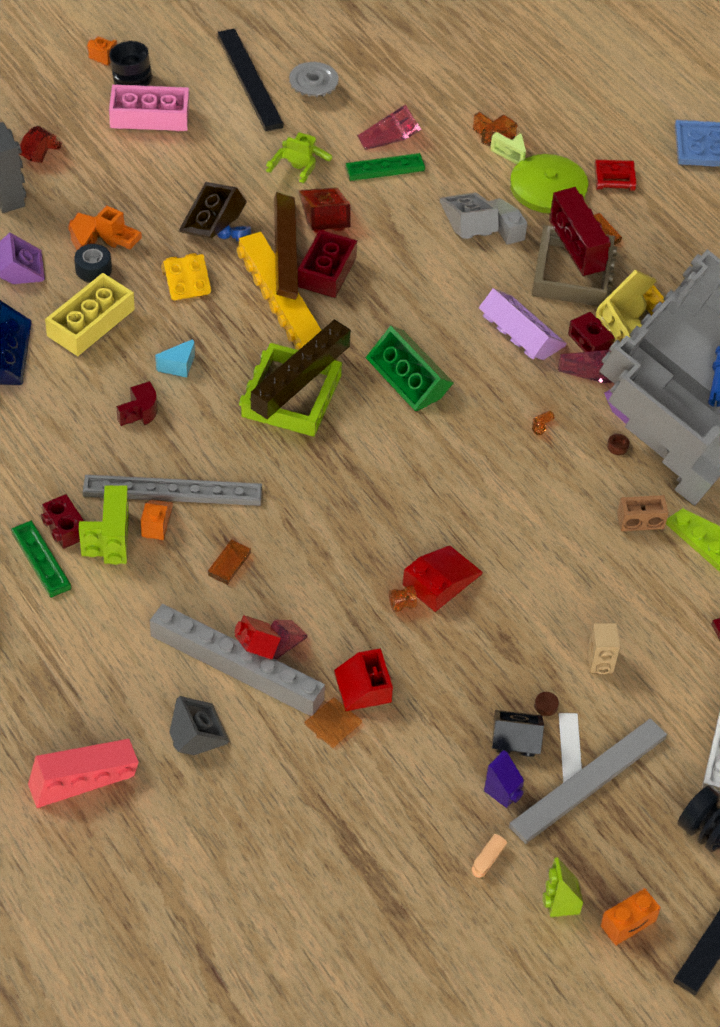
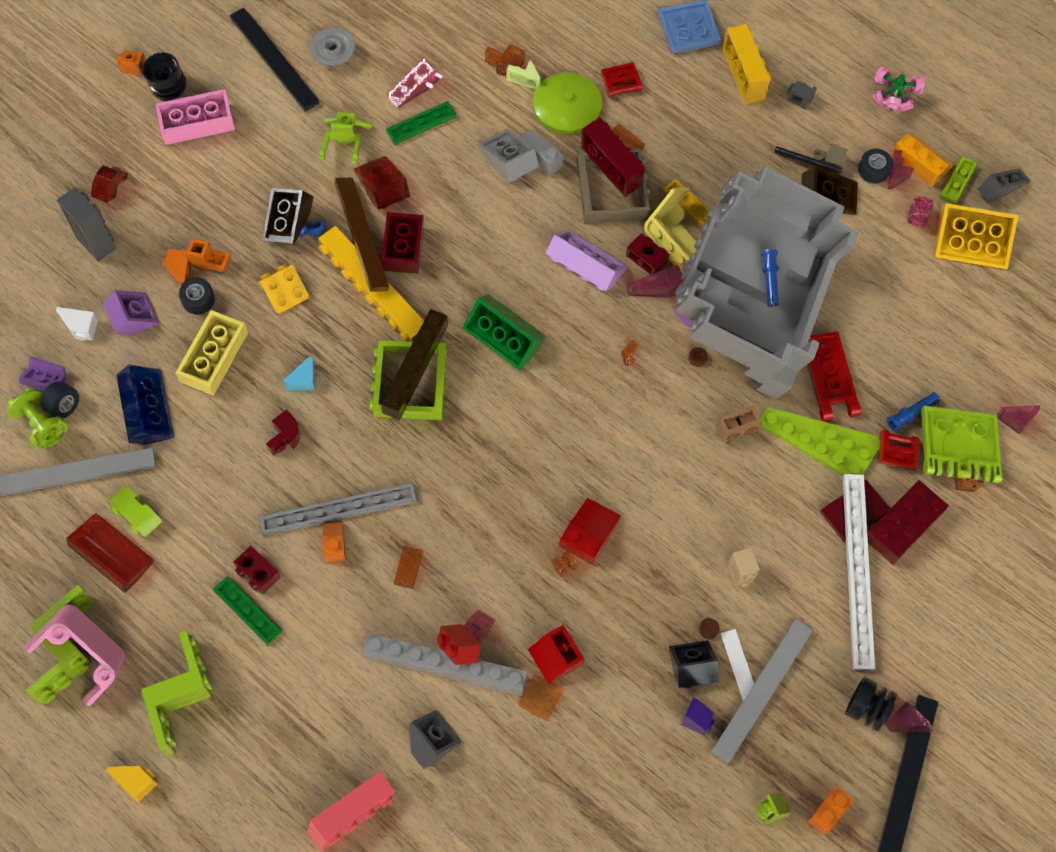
camera: 15 degrees left, 15 degrees up
lime brick [79,485,129,565] -> none
light nougat bar [472,834,508,878] -> none

